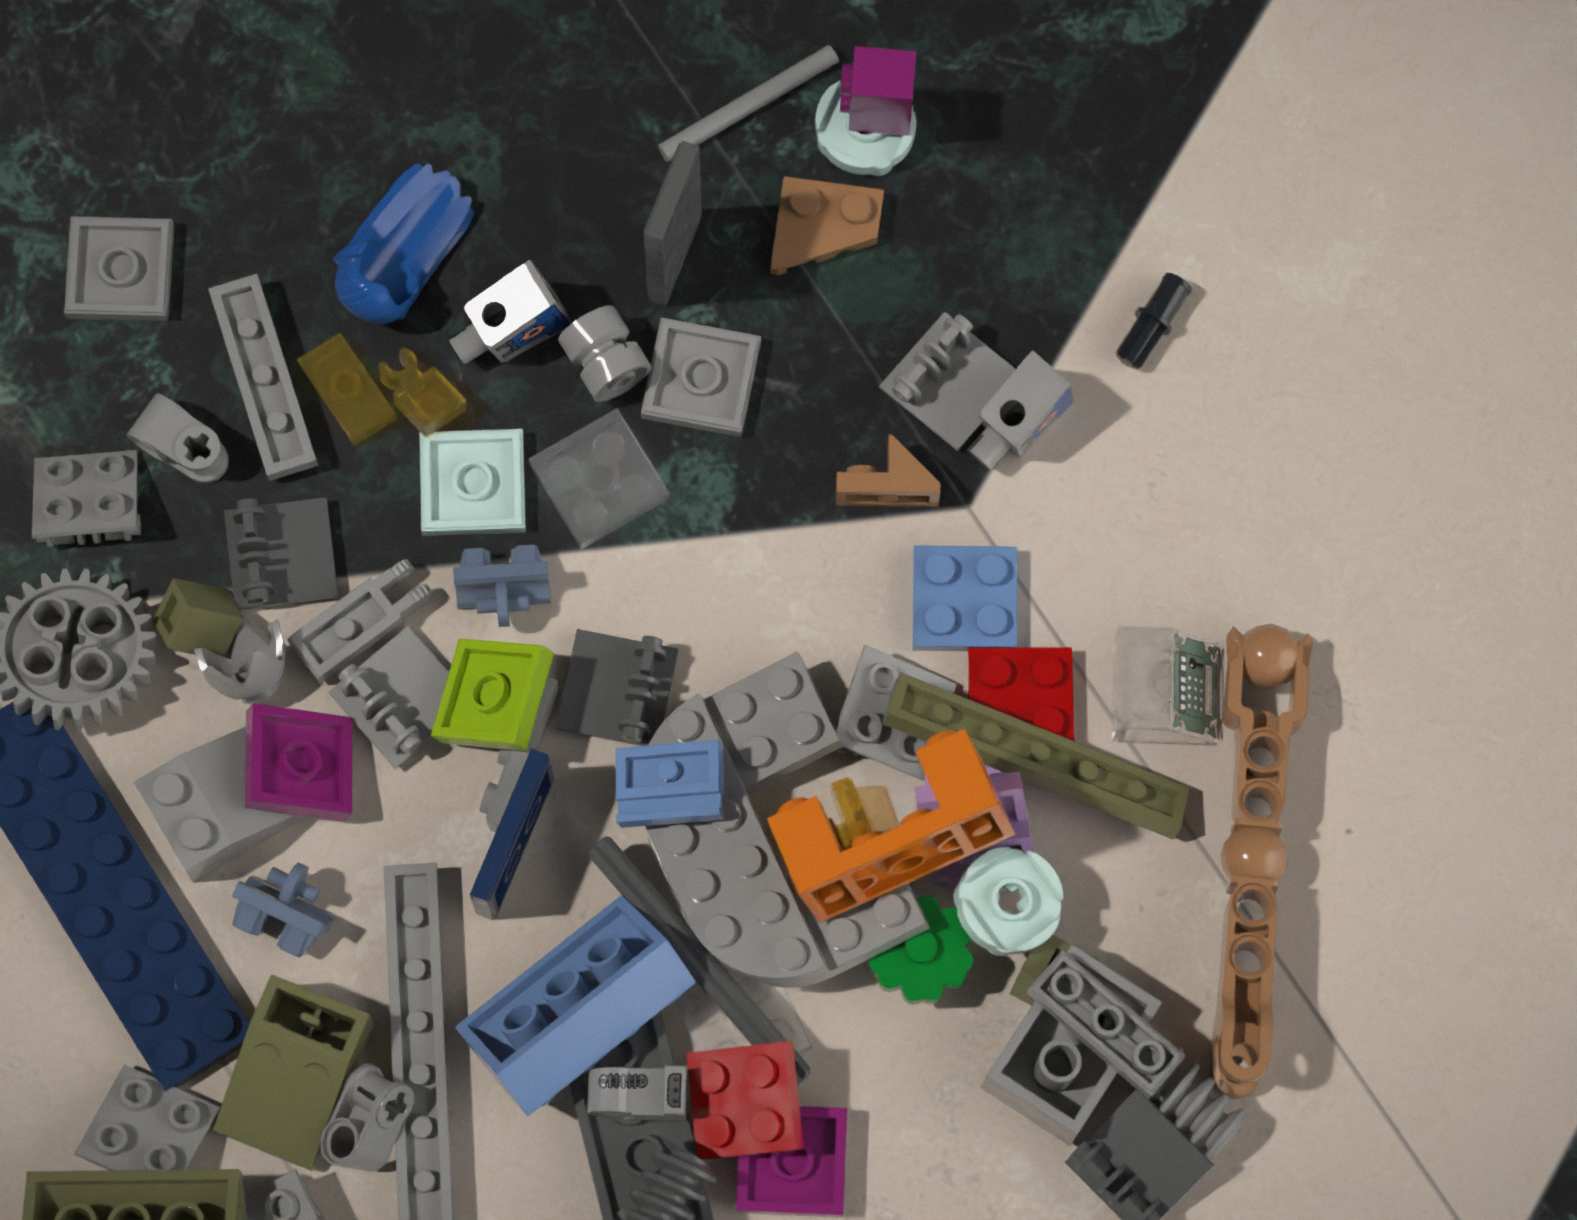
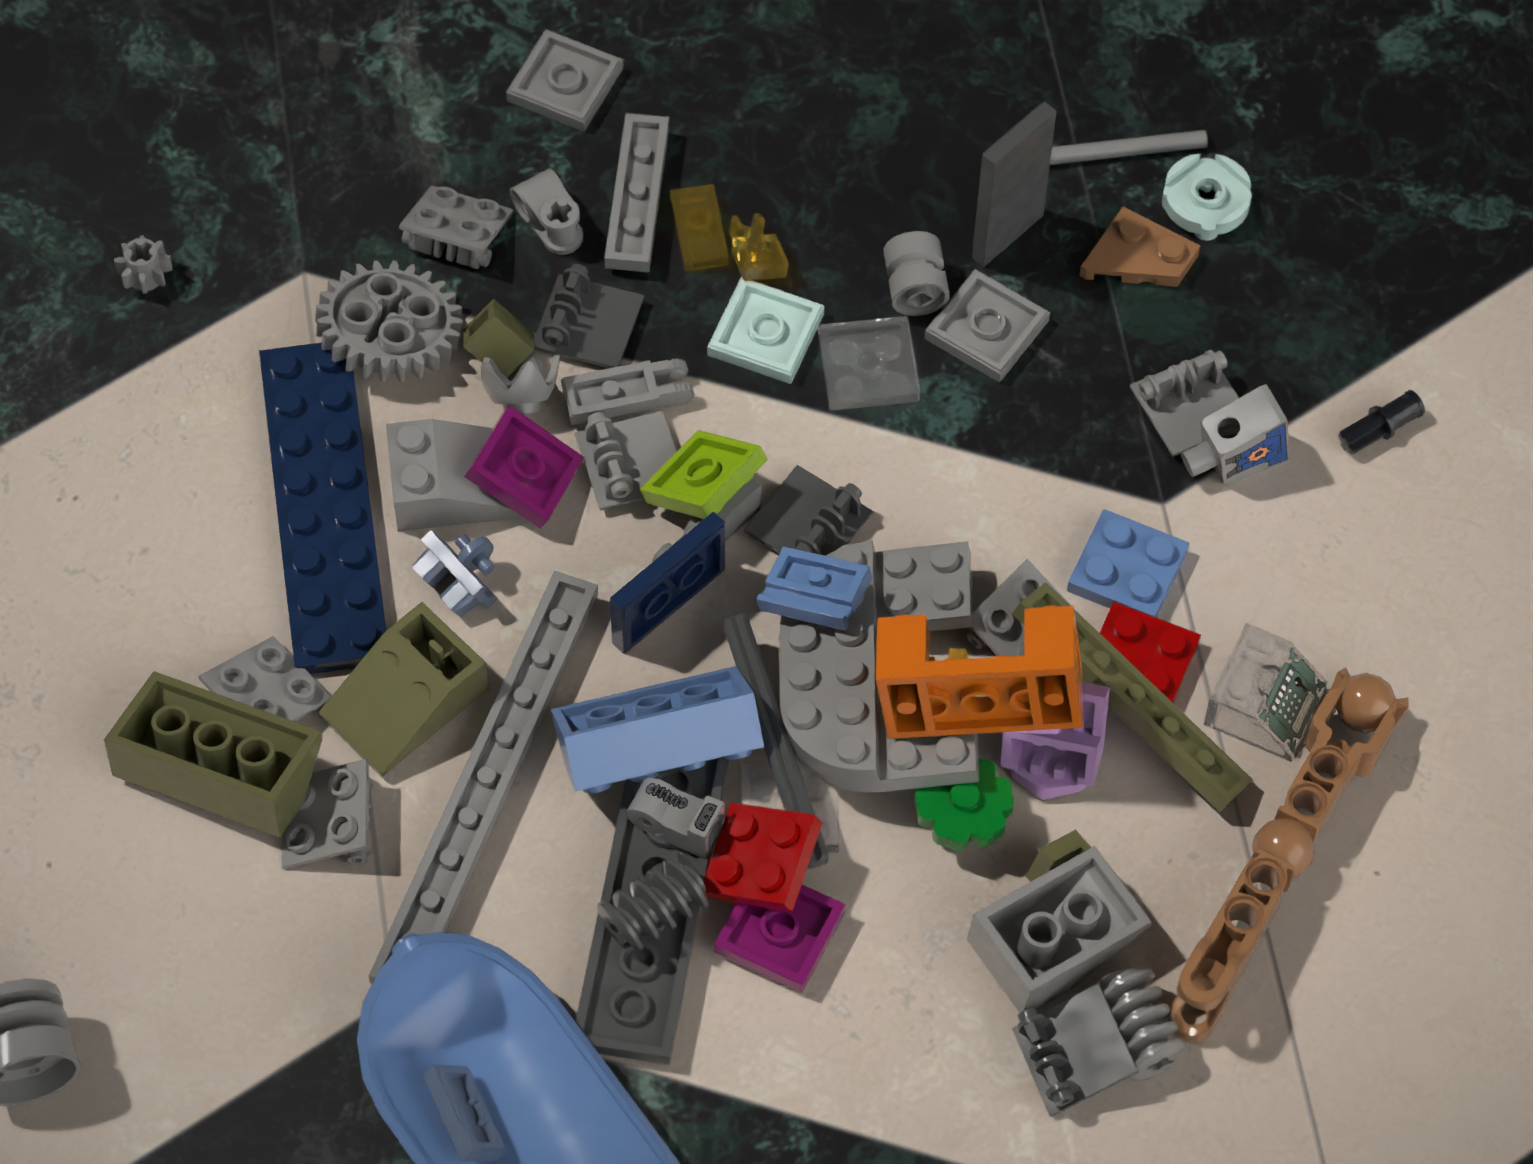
camera: 25 degrees right, 15 degrees down
light grey piece [321,1063,414,1172] -> none
blue hair [333,163,474,324] -> none
torso [448,260,573,364] -> none
sand blue hips [453,544,551,627] -> none
medium nougat slope [836,434,940,507] -> none
magenta brick [840,46,916,136] -> none
light aqua plate [953,847,1063,956] -> none
light grey tile [1026,950,1185,1099] -> none

